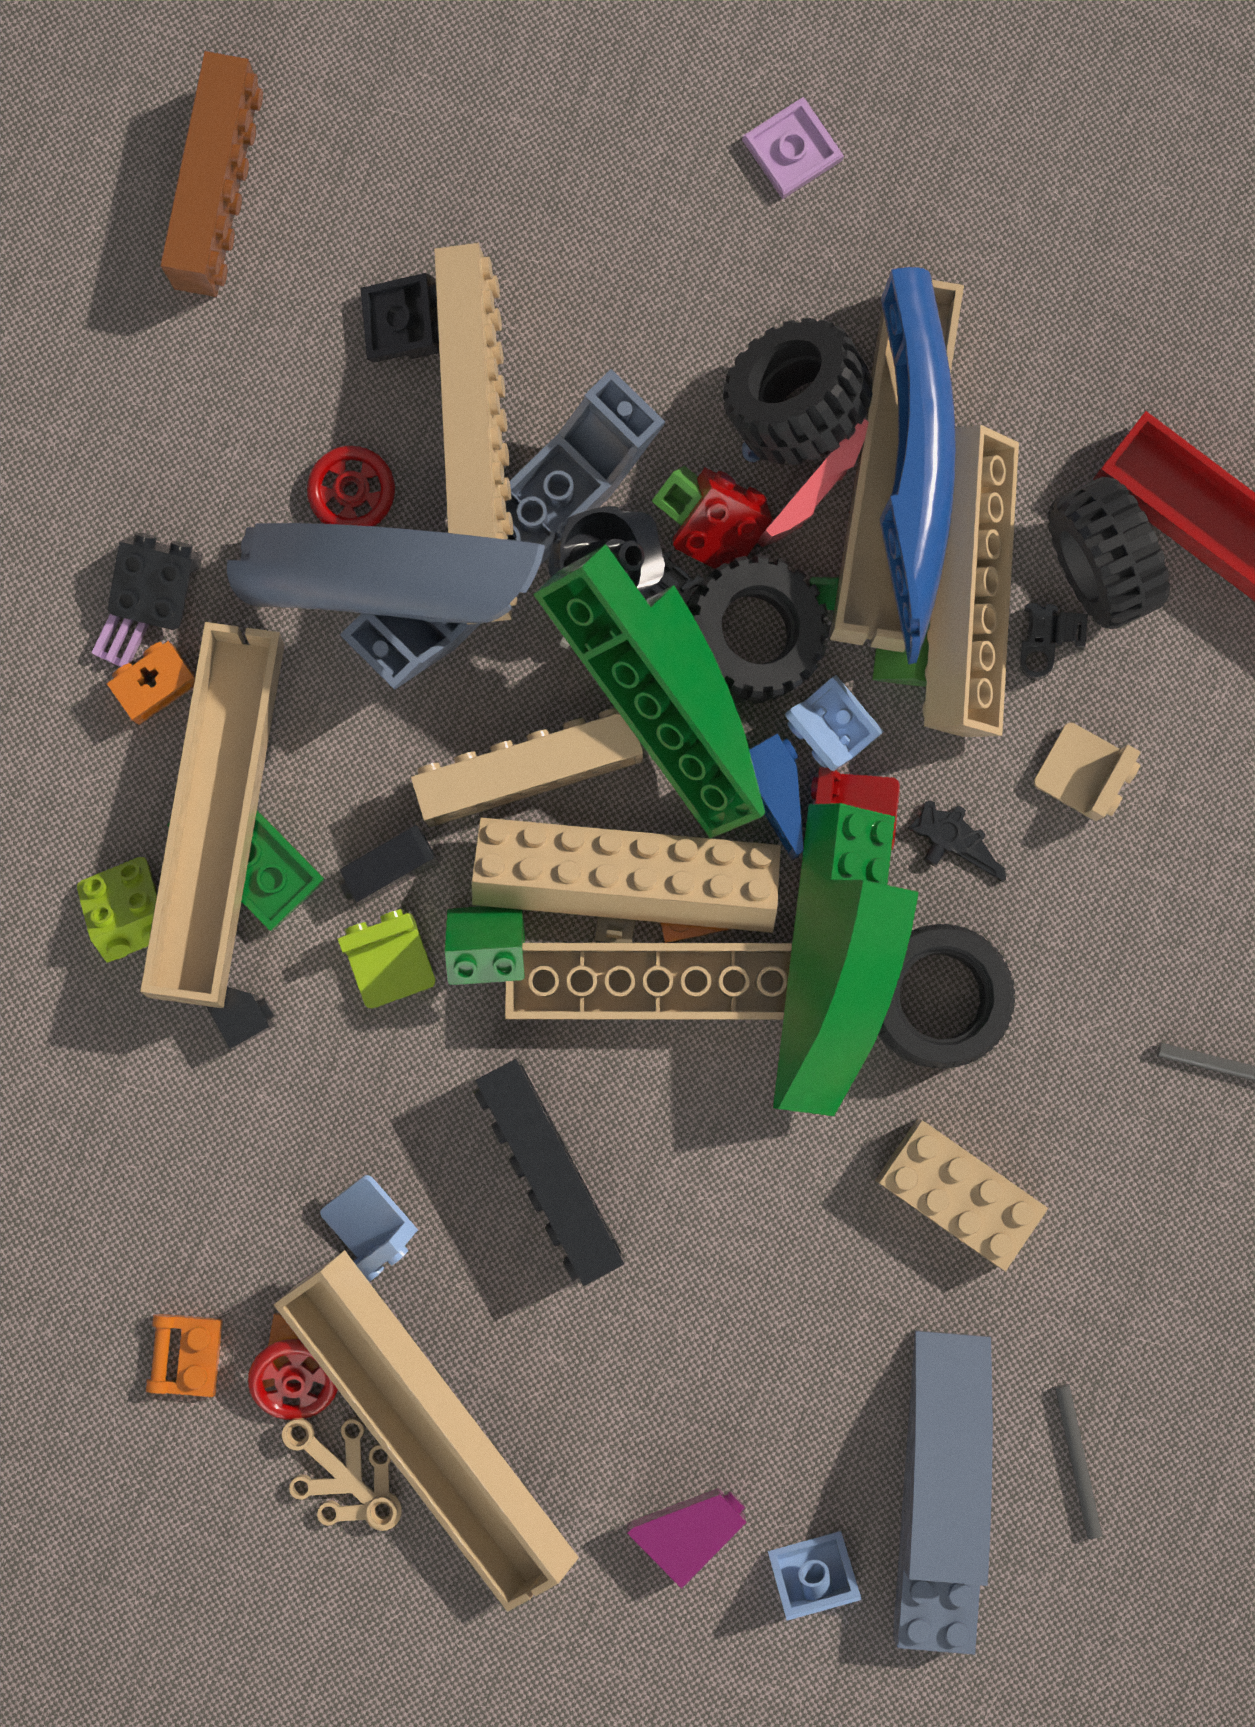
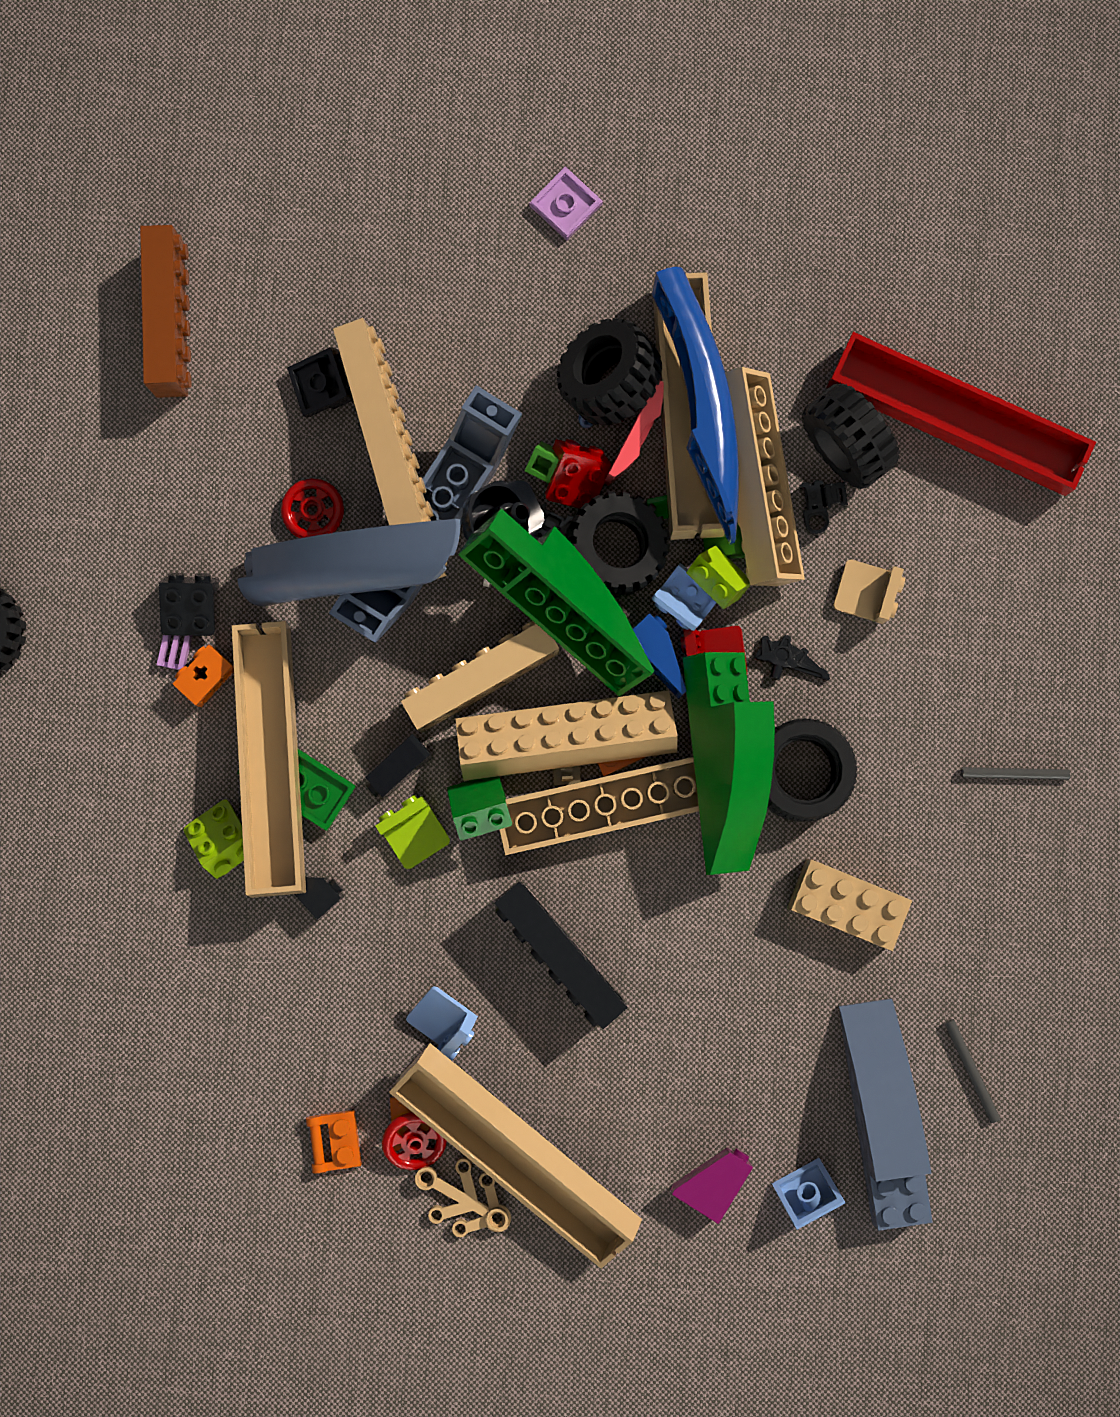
camera: 15 degrees left, 0 degrees up
none -> lime brick [686,546,750,609]

